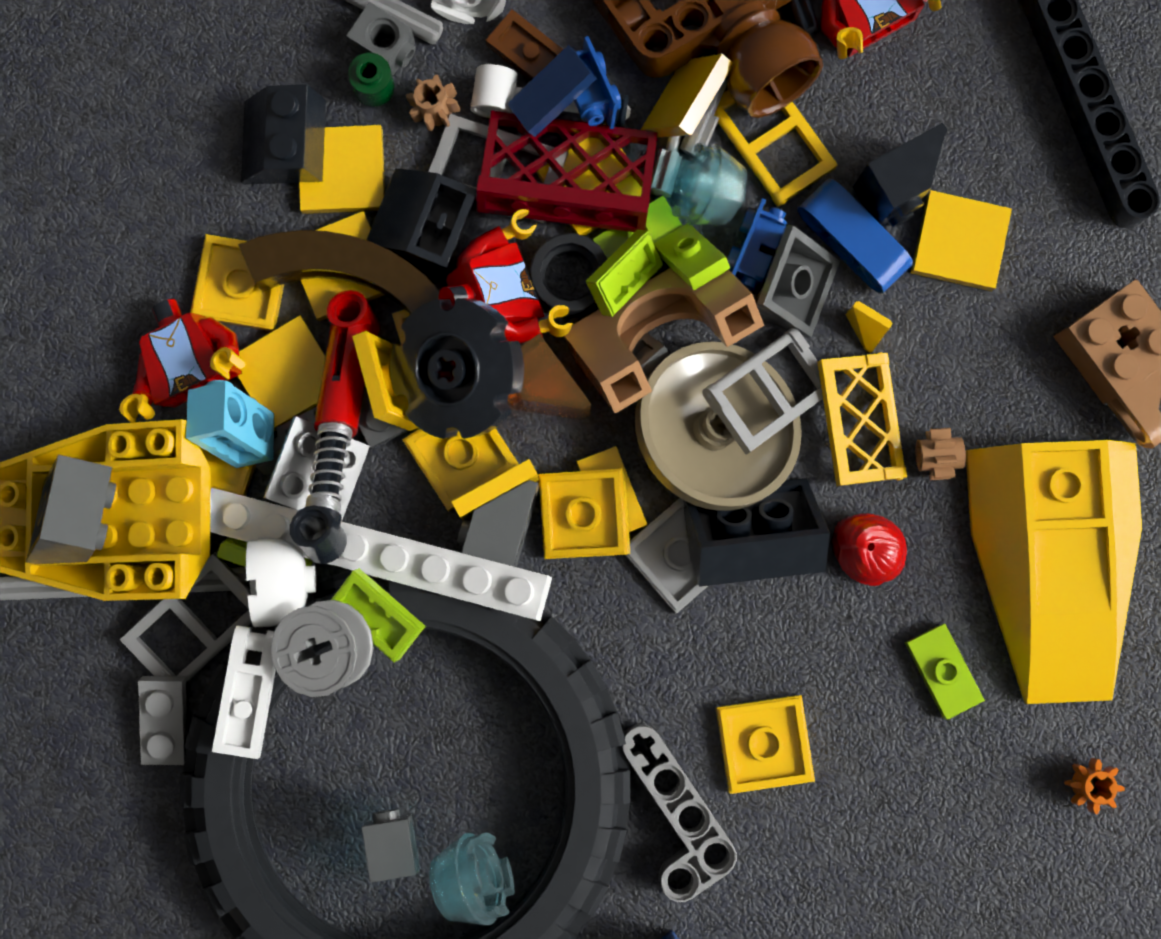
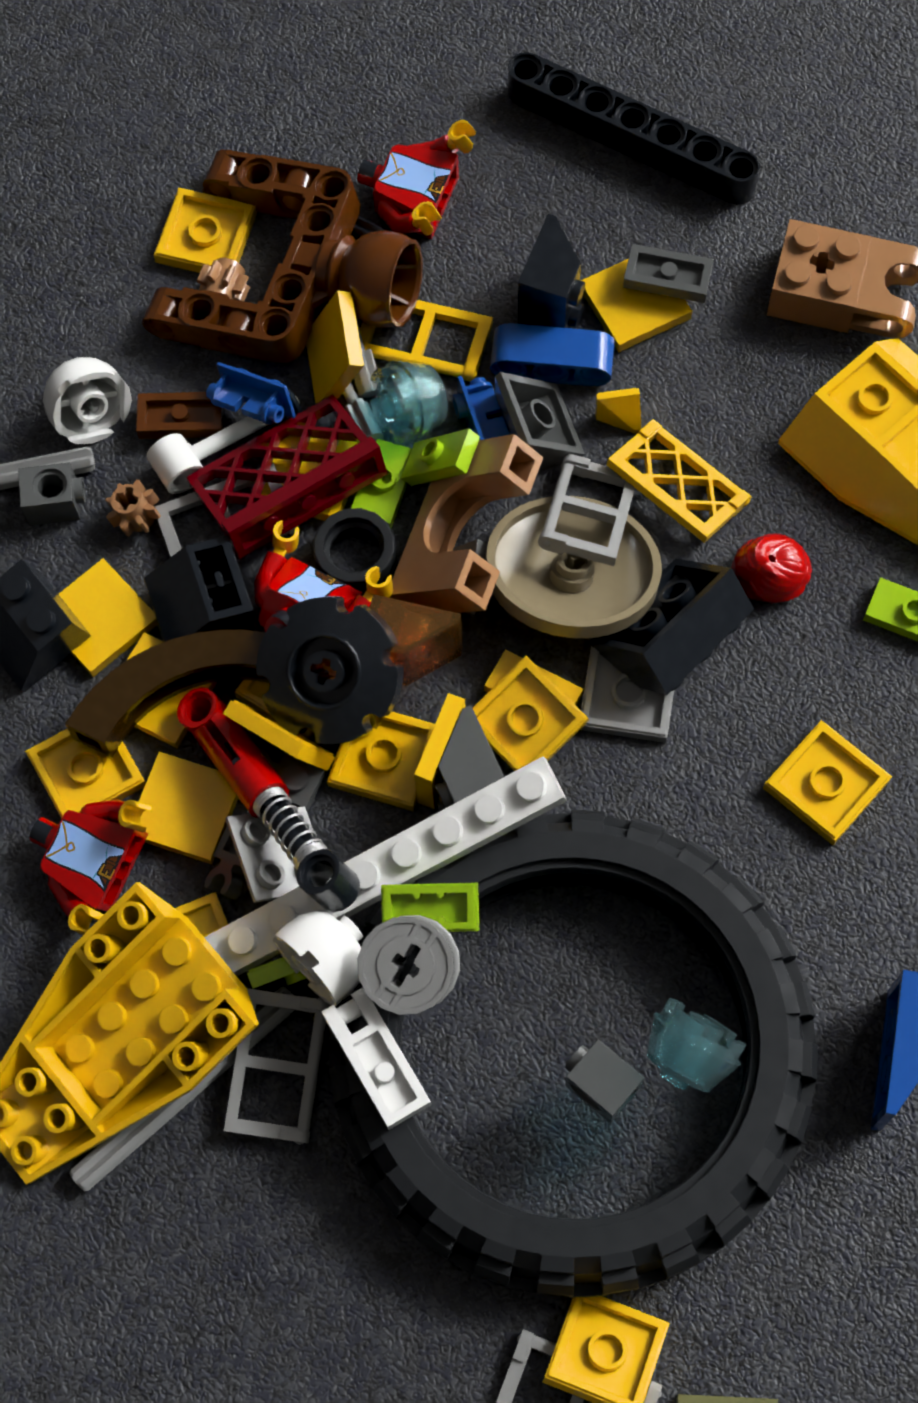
camera: 30 degrees left, 15 degrees down
dark grey slope [26,454,116,564] -> none
light grey plate [138,676,188,765] -> none
medium azure brick [186,380,274,468] -> none
dark green brick [348,53,395,107] -> none
dark blue tile [507,45,597,137] -> none
lime plate [586,230,663,317] -> none
light grey beam [623,724,737,902] -> none
medium nougat gear [915,428,966,480] -> none
none -> dark grey plate [623,244,714,303]

